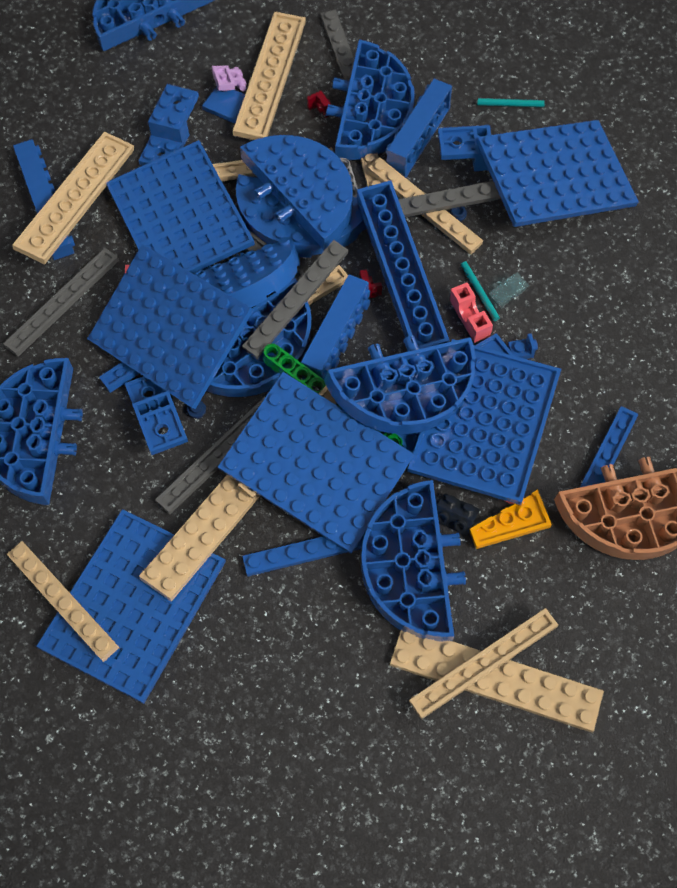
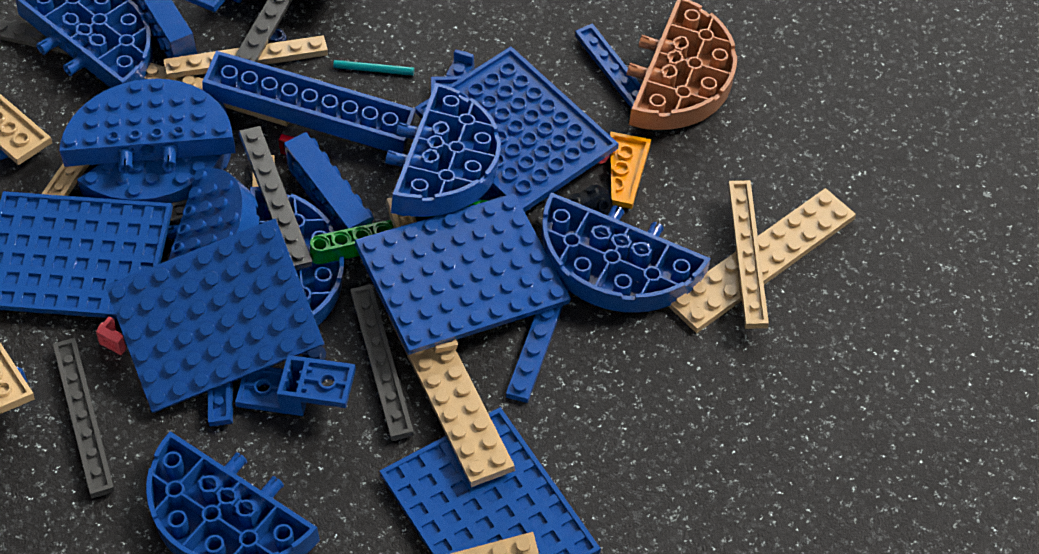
camera: 60 degrees left, 10 degrees down
dark red bracket [307,91,331,118] -> none
coral arch [450,283,493,343] -> none
clear light blue slope [489,272,529,308] -> none

